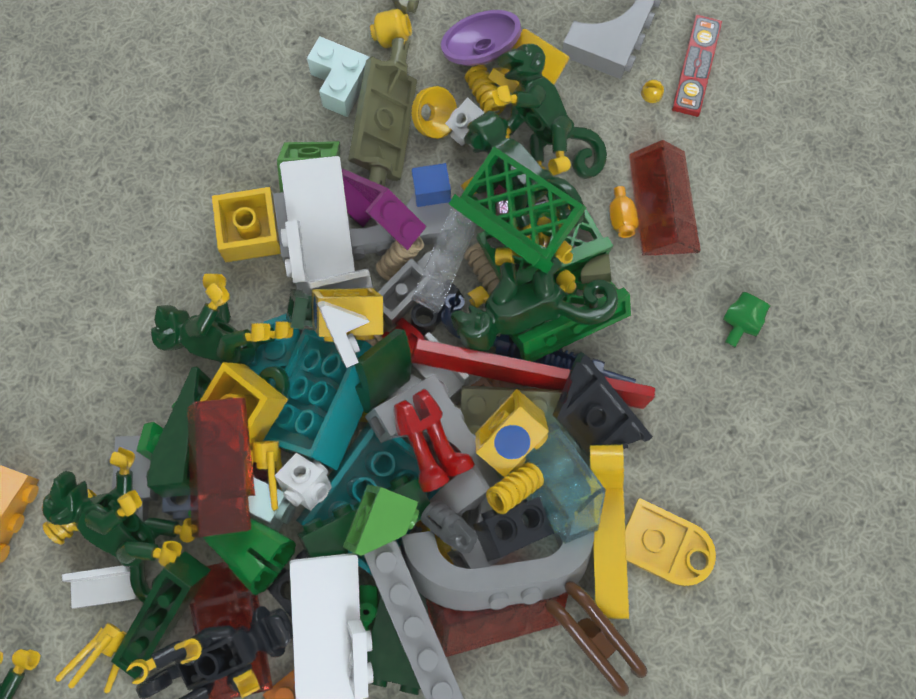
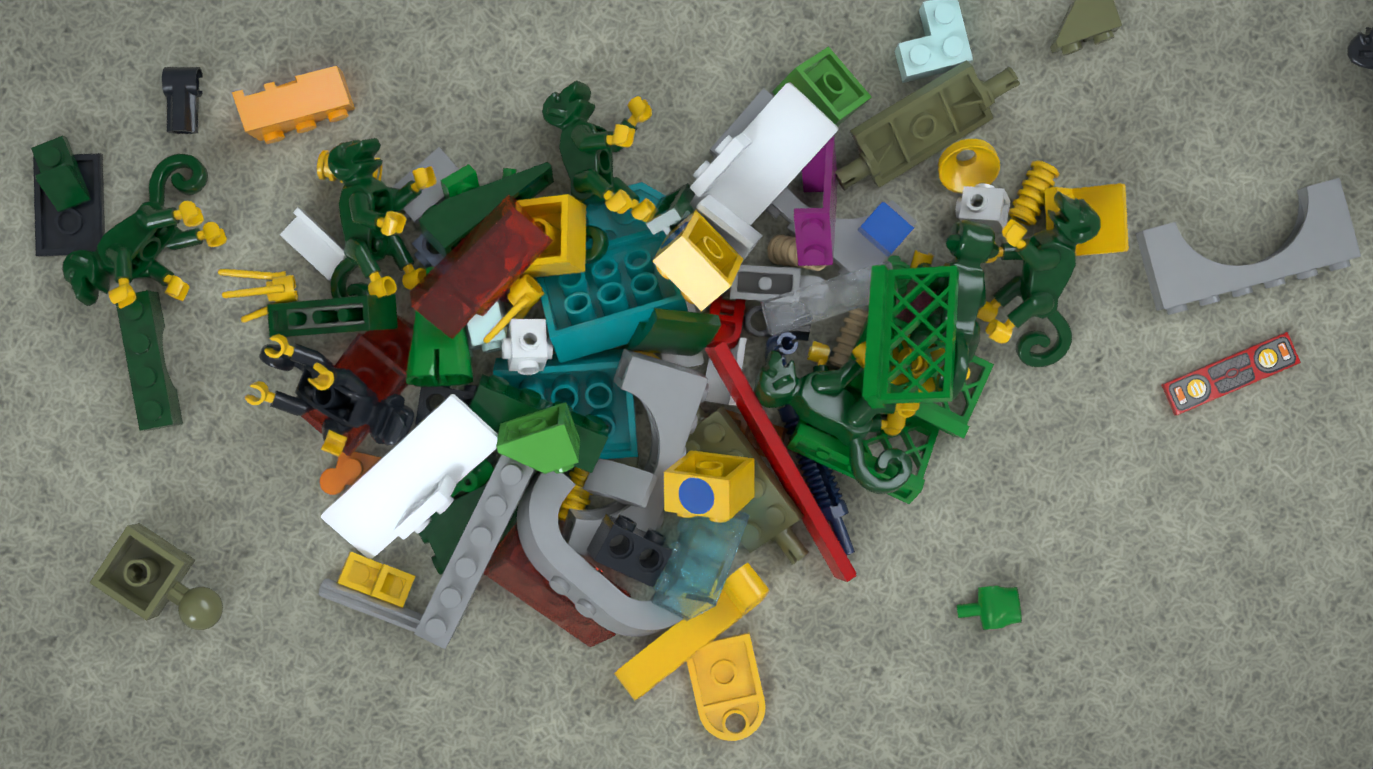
camera: 55 degrees right, 15 degrees up
yellow brick [212,187,281,263] -> none
white slope [317,300,370,368] -> none
yellow head [370,9,412,48] -> none
red piece [393,389,475,492] -> none
dark grey hinge [421,500,478,554] -> none
medium lavender dish [441,10,522,66] -> none
yellow piece [486,462,544,514] -> none
reddish brown piece [546,581,648,697] -> none
black wing [552,352,653,458] -> none
olive tile [581,254,611,283] -> none
light orange plant [610,186,639,238] -> none
clear red slope [629,140,701,256] -> none
yellow hinge [641,80,664,103] -> none

